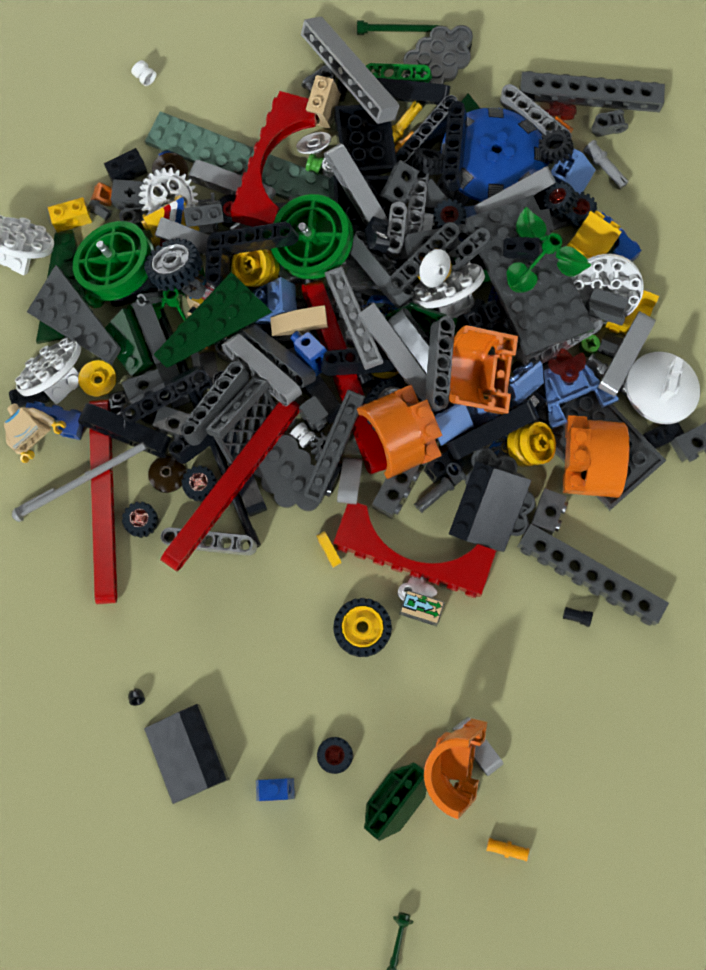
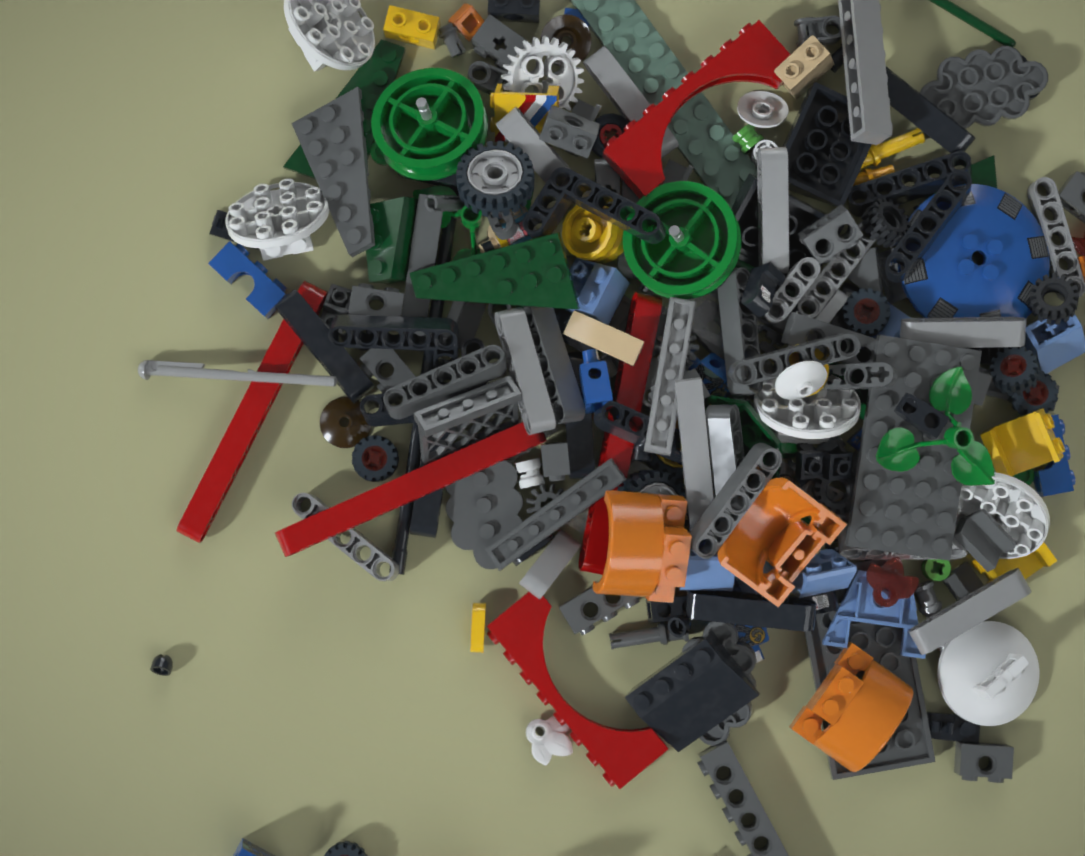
camera: 25 degrees right, 10 degrees up
tan torso [4,404,66,463] -> none
yellow dish [78,360,117,397] -> none
black wheel [122,501,159,538] -> none
black slope [144,704,229,804] -> none
wheel [333,598,392,657] -> none
green beam [366,63,432,83] -> none
panel [399,590,444,627] -> none
yellow wheel [507,422,556,467] -> none
flat silver brick [531,488,568,535] -> none

